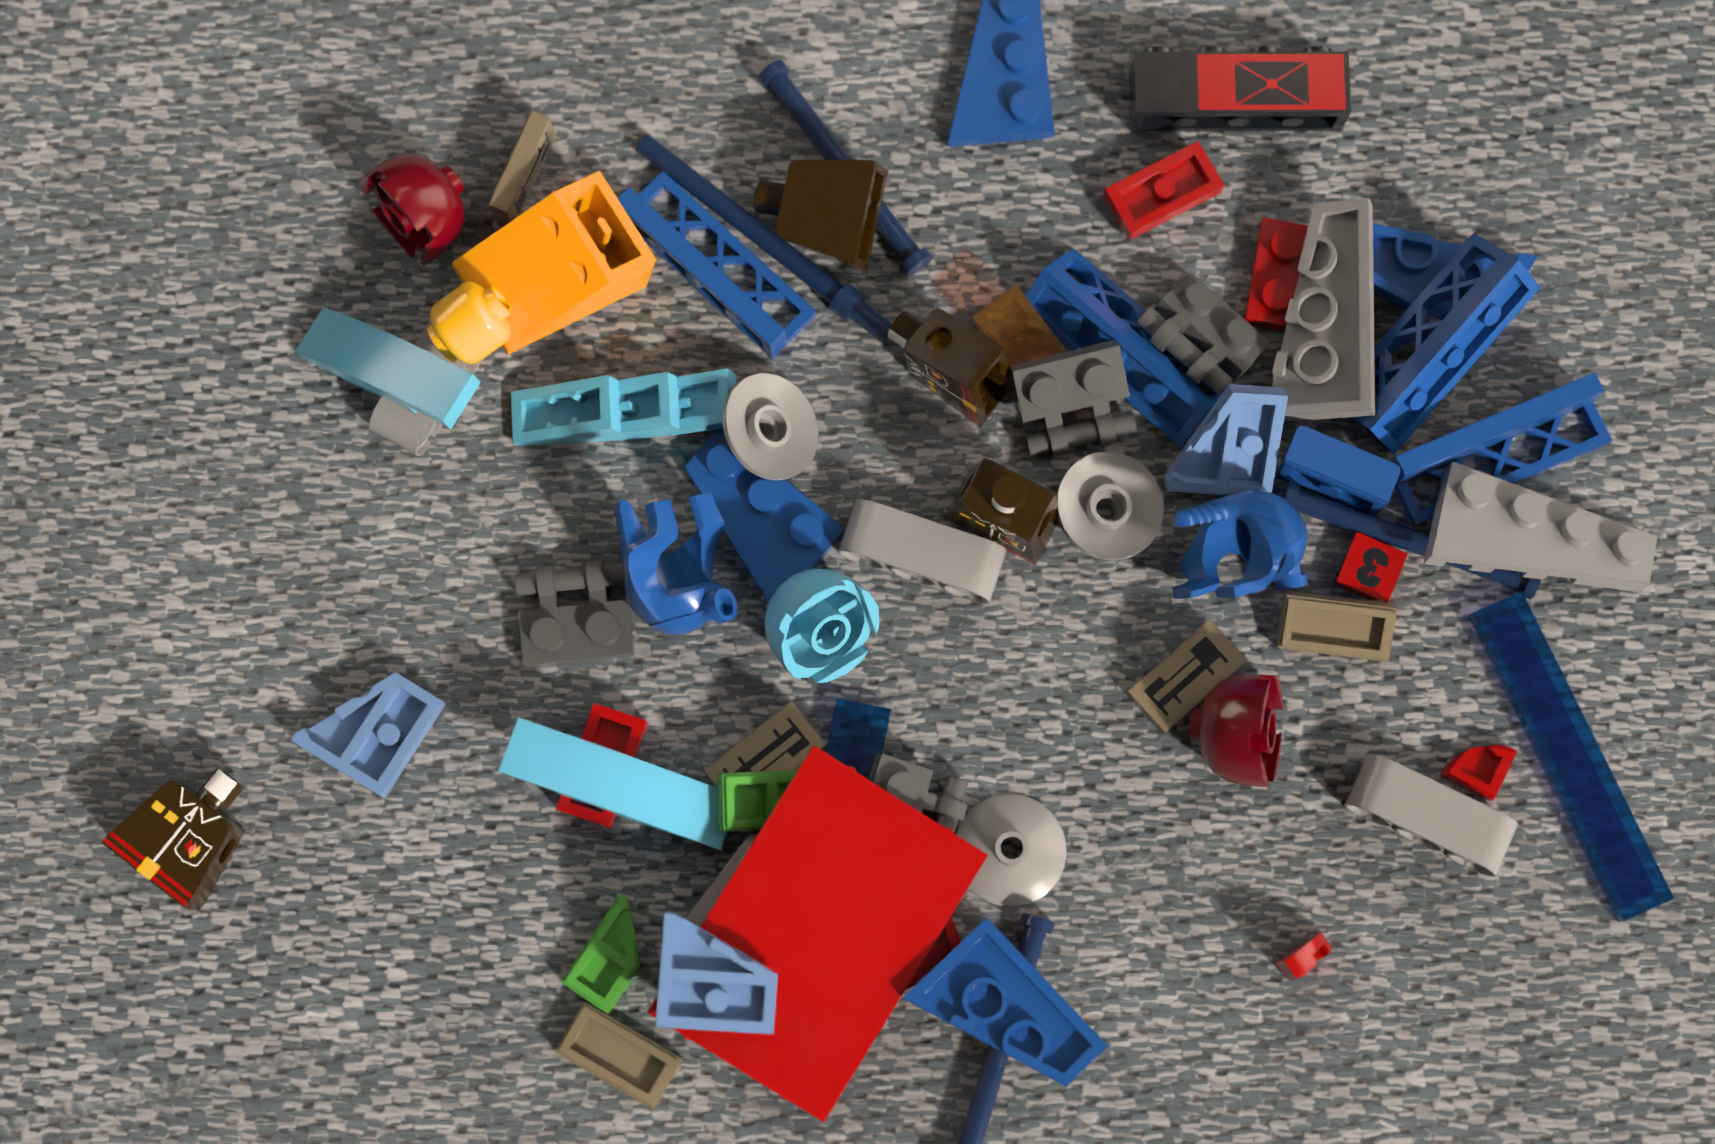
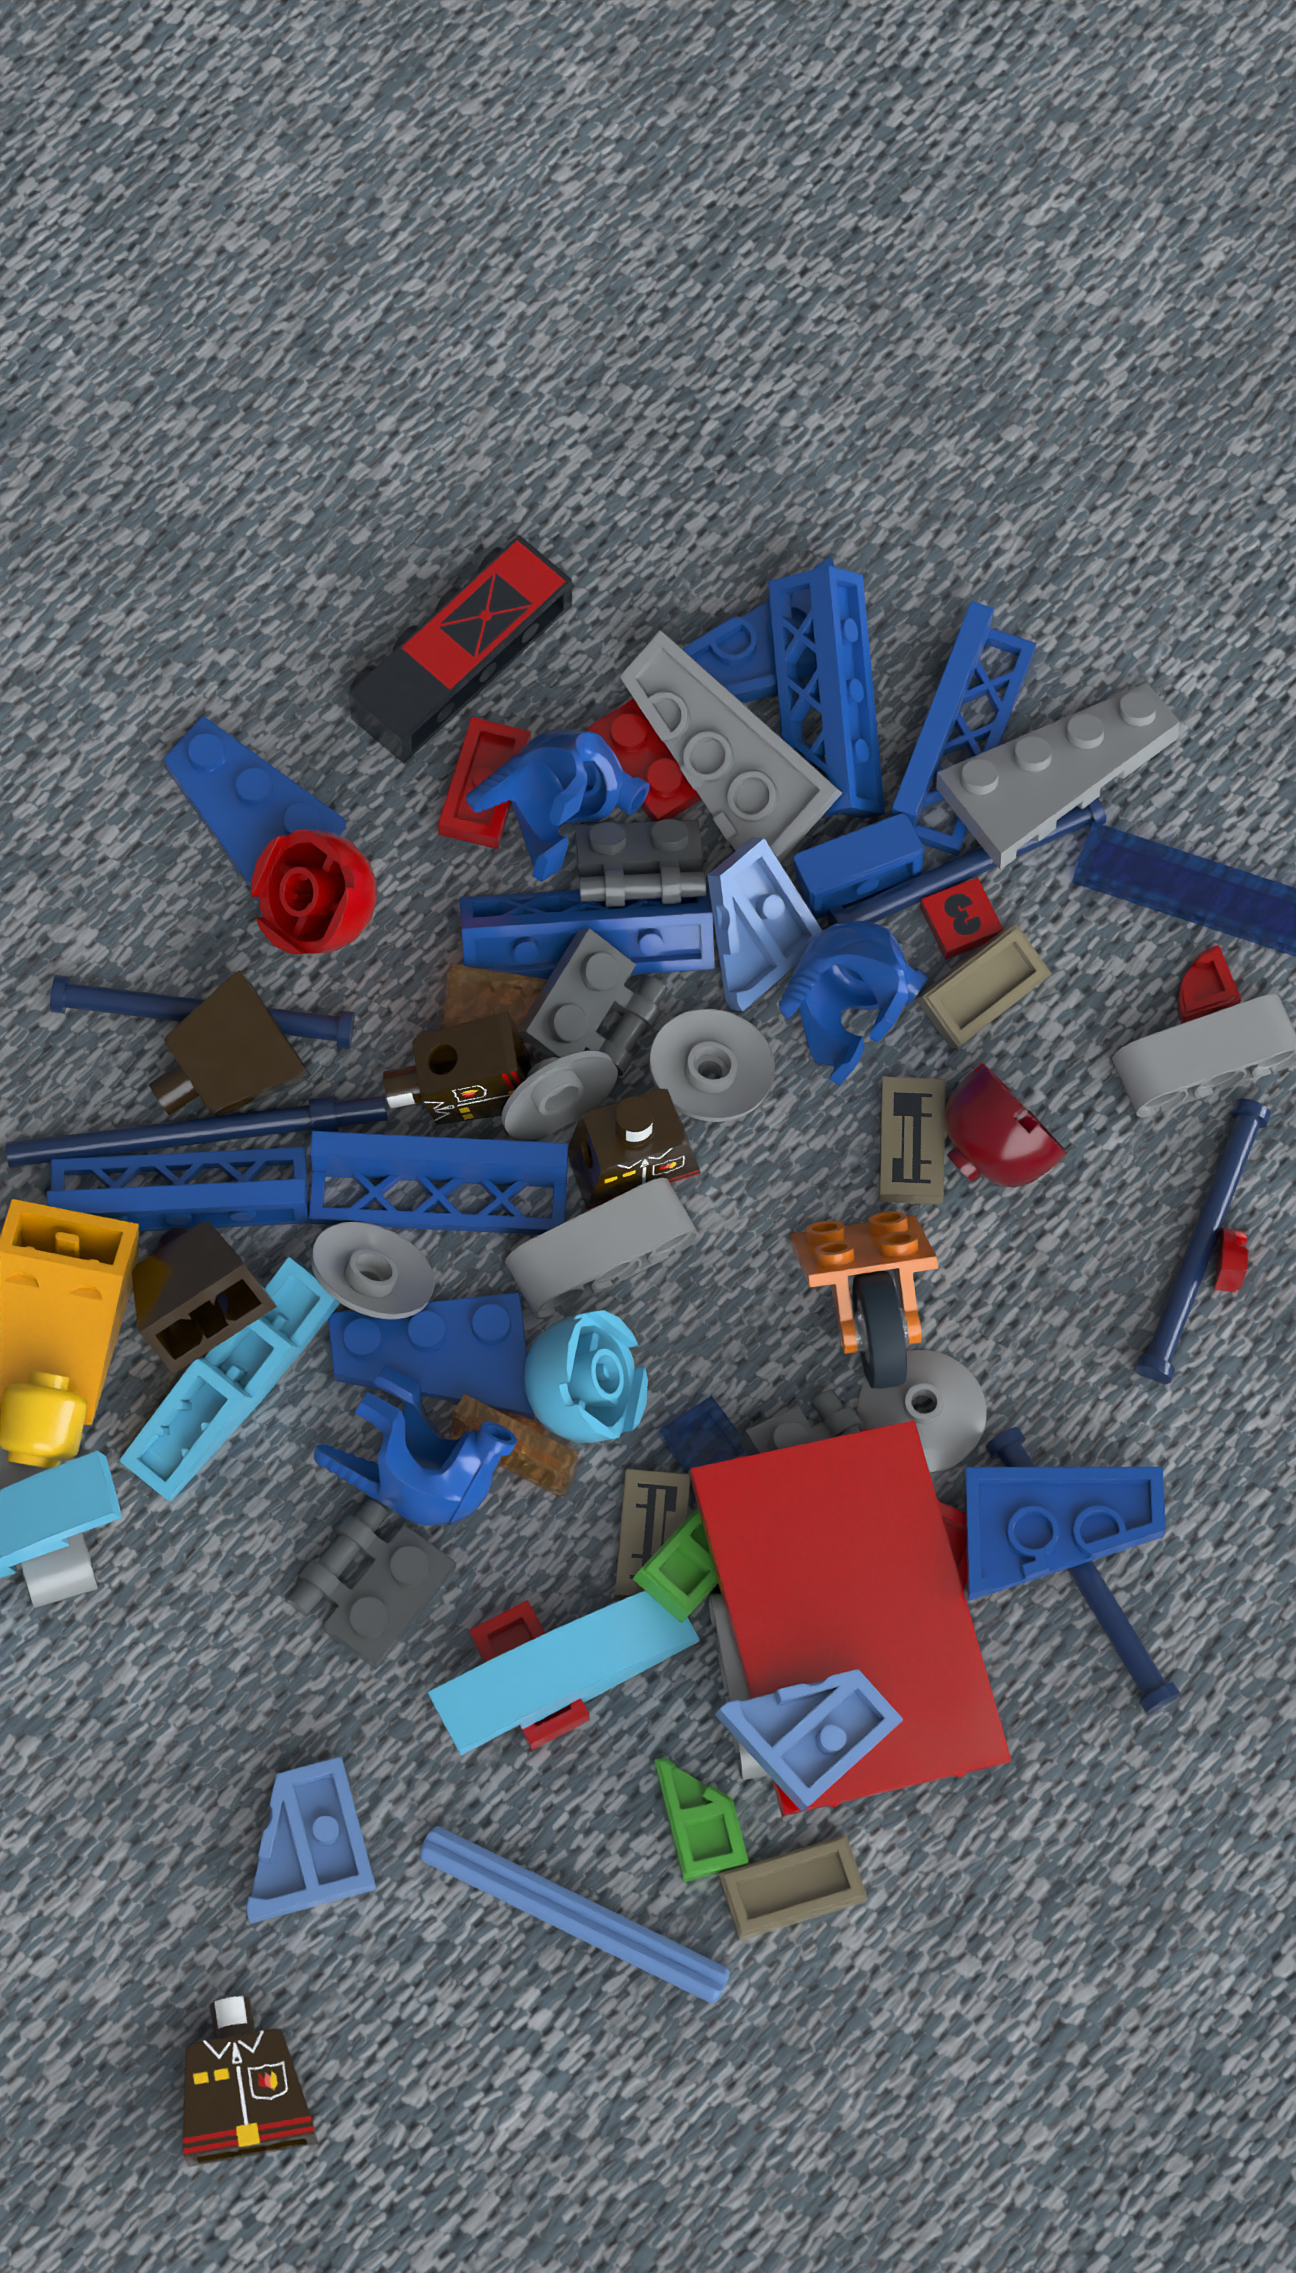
camera: 50 degrees left, 10 degrees down
none -> dark brown torso [131,1221,277,1374]
none -> red cylinder [251,830,377,954]
none -> blue fence [309,1131,568,1235]
none -> medium blue axle [420,1826,729,2003]
none -> clear orange plate [451,1394,579,1497]
none -> blue piece [465,729,650,882]
none -> light grey dish [501,1051,618,1140]
none -> orange plate [790,1211,938,1389]
none -> dark blue bar [1134,1098,1271,1384]

